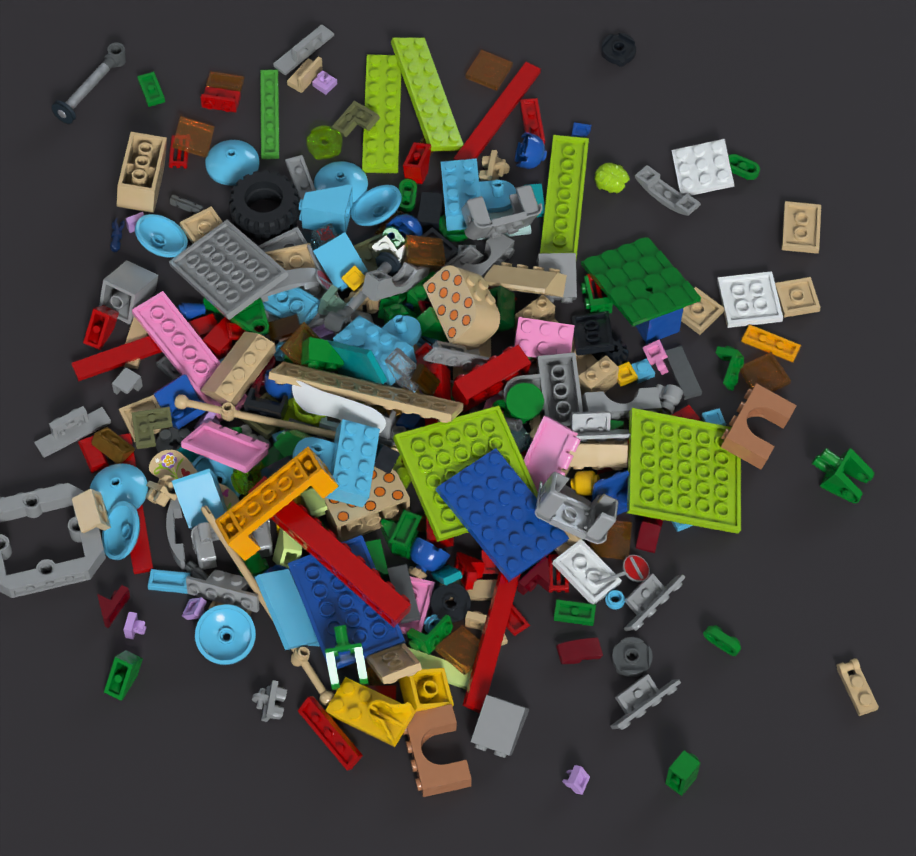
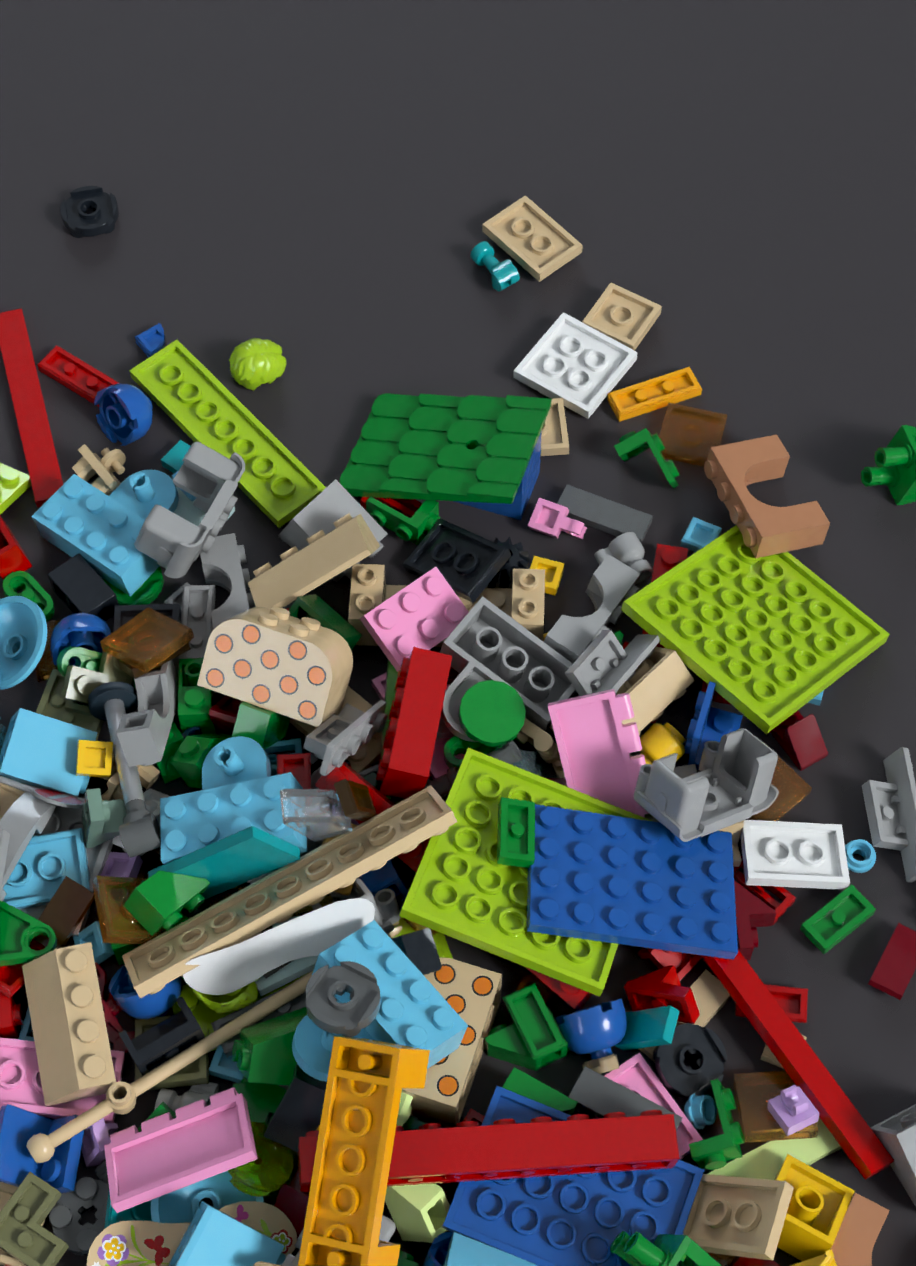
camera: 45 degrees left, 0 degrees up
tan plate [465,611,487,630] -> none
piece [595,555,650,585] -> none
medium azure plate [631,358,655,383] -> none
light grey slope [635,165,701,216] -> none
white plate [672,139,734,196] -> none
green plate [728,154,760,180] -> none
none -> dark grey plate [305,961,381,1037]
none -> teal leg [470,241,520,292]
none -> green plate [497,797,535,868]
none -> lavender tile [767,1085,819,1136]

